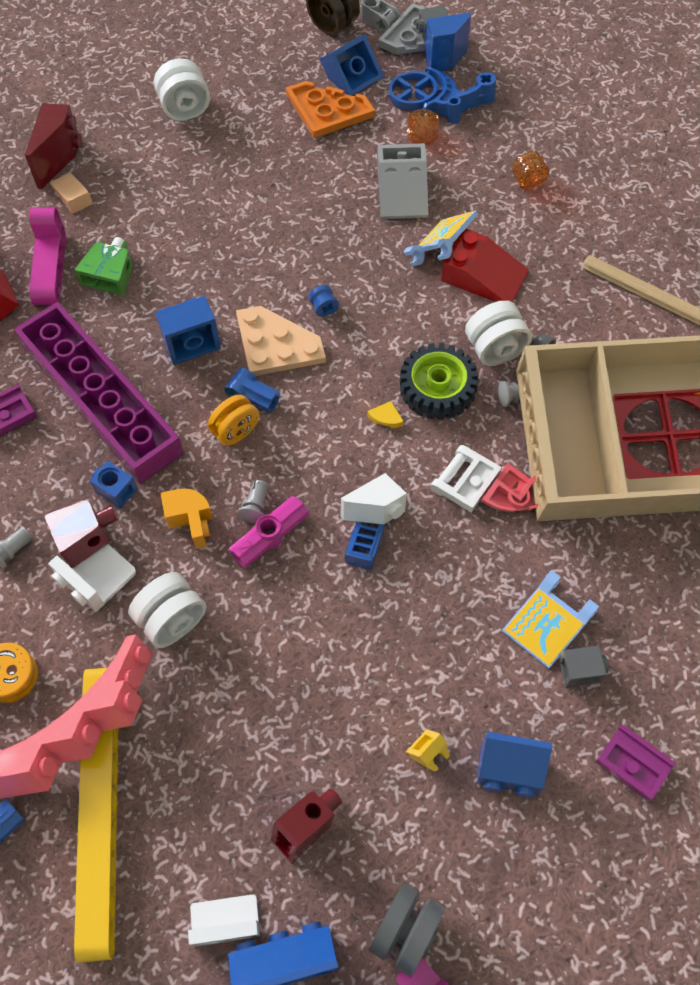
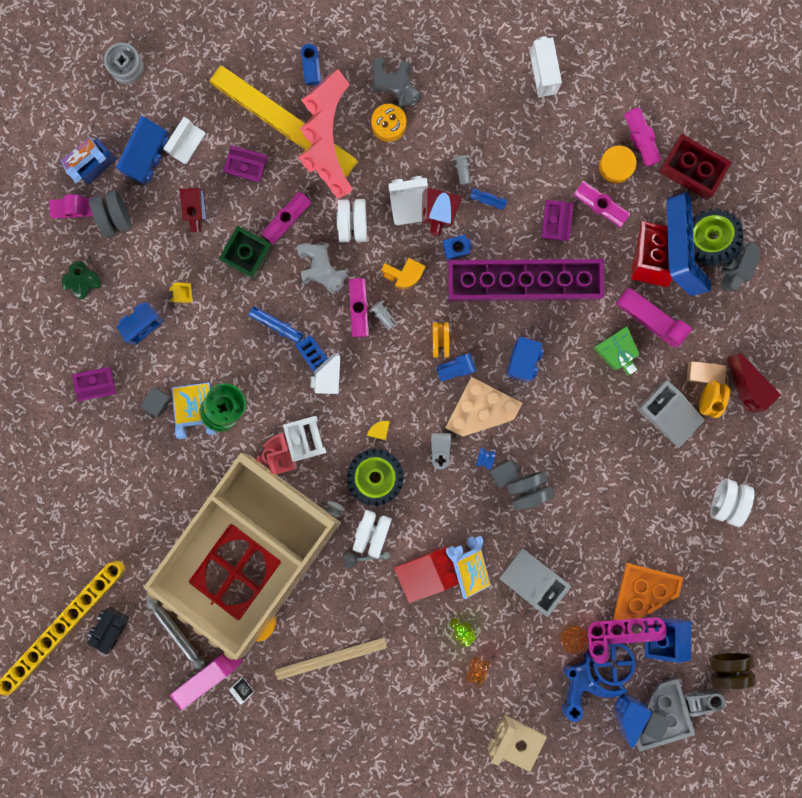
camera: 130 degrees right, 25 degrees up
none -> dark green plate [62,261,101,300]
none -> green wheel [199,383,246,432]
none -> dark green brick [219,225,273,281]
none -> magenta plate [223,145,268,183]
none -> blue pin [248,305,304,344]
none -> dark pink piece [261,191,312,245]
none -> light grey animal [297,243,348,294]
none -> light grey piece [431,433,451,470]
none -> clear neon green piece [449,618,477,648]
none -> blue axle [470,188,507,210]
none -> tan bracket [487,715,547,772]
none -> dark grey brick [489,460,520,488]
none -> dark grey wheel [506,470,555,511]
none -> dark pink beam [588,617,667,664]
none -> light grey slope [637,380,705,448]
none -> light orange head [699,380,730,418]

